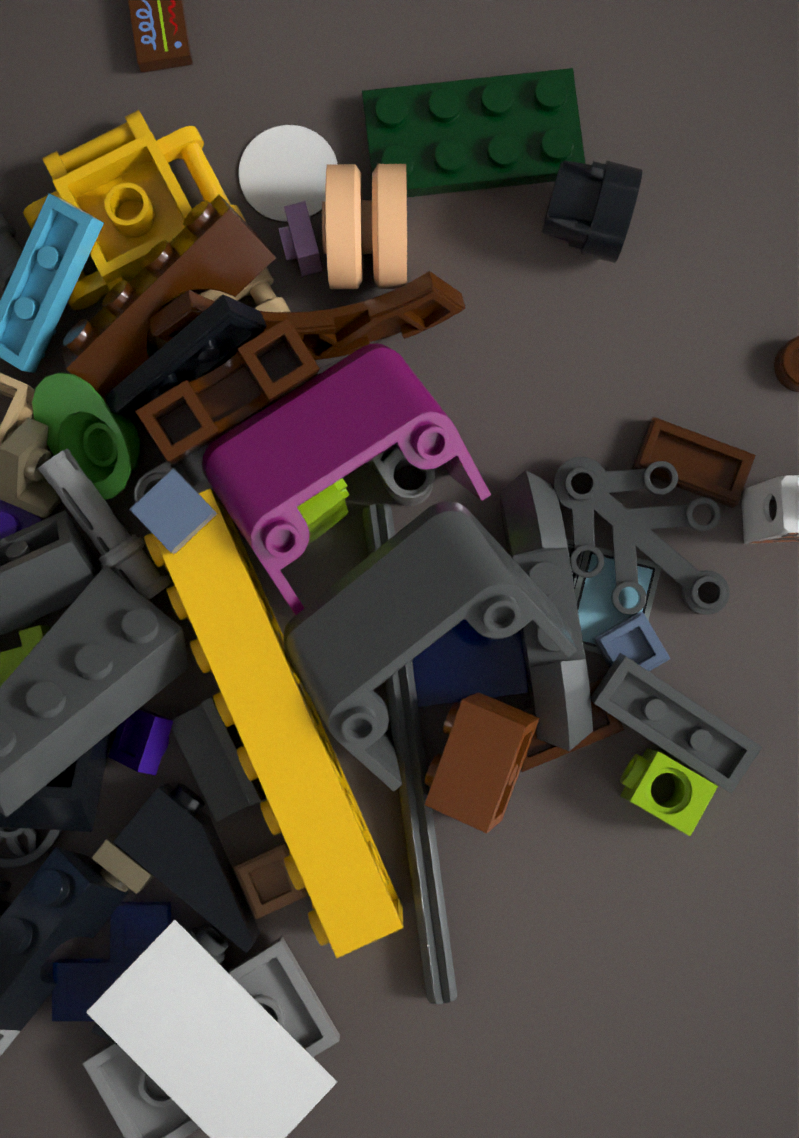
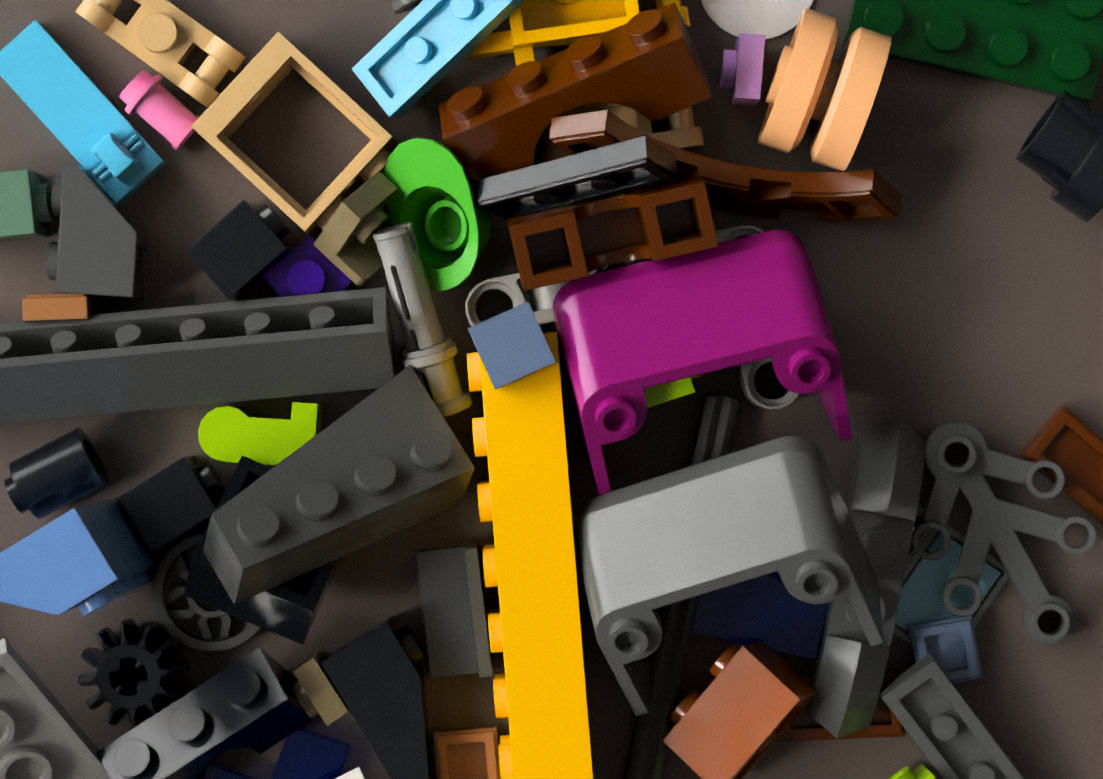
camera: 20 degrees right, 5 degrees up
dark purple plate [108,707,173,775] -> none

